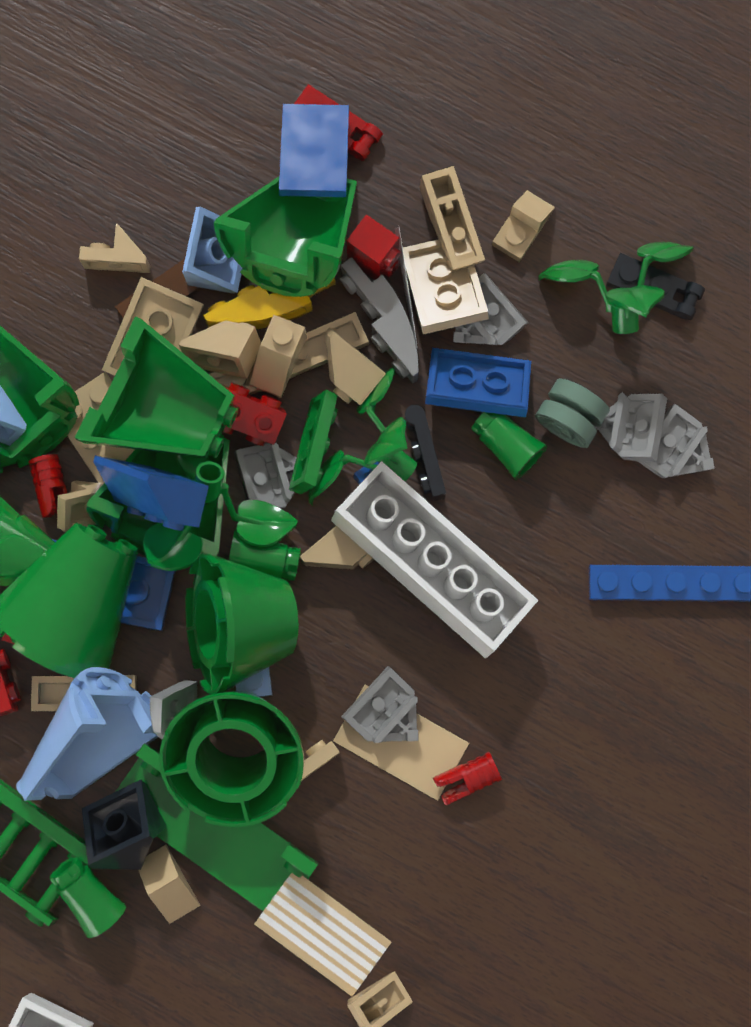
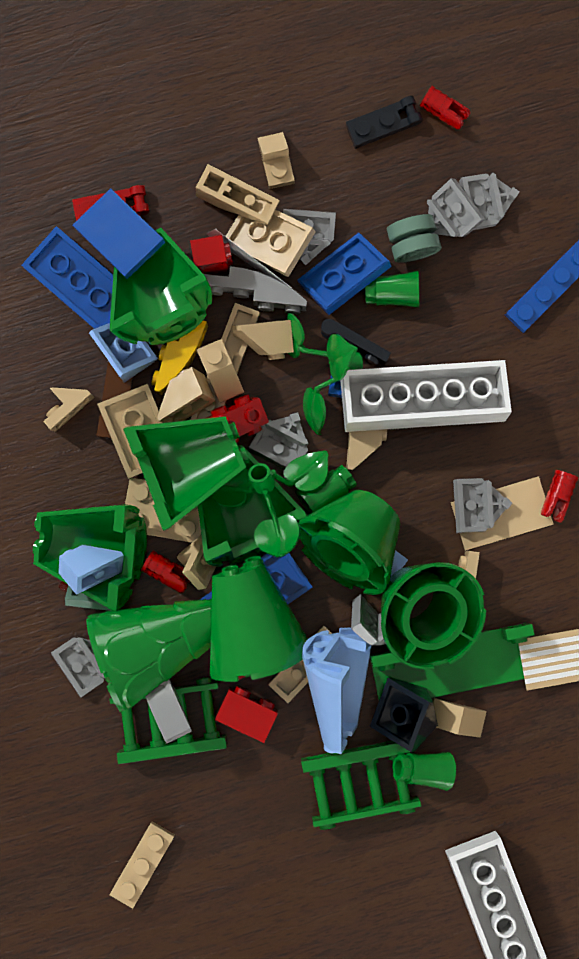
camera: 50 degrees left, 5 degrees up
blue slope [93,455,209,531] -> none
green plate [289,390,338,495] -> none
green plant [538,242,694,334] -> none
none -> blue plate [21,226,113,329]
none -> red hinge [420,86,471,130]

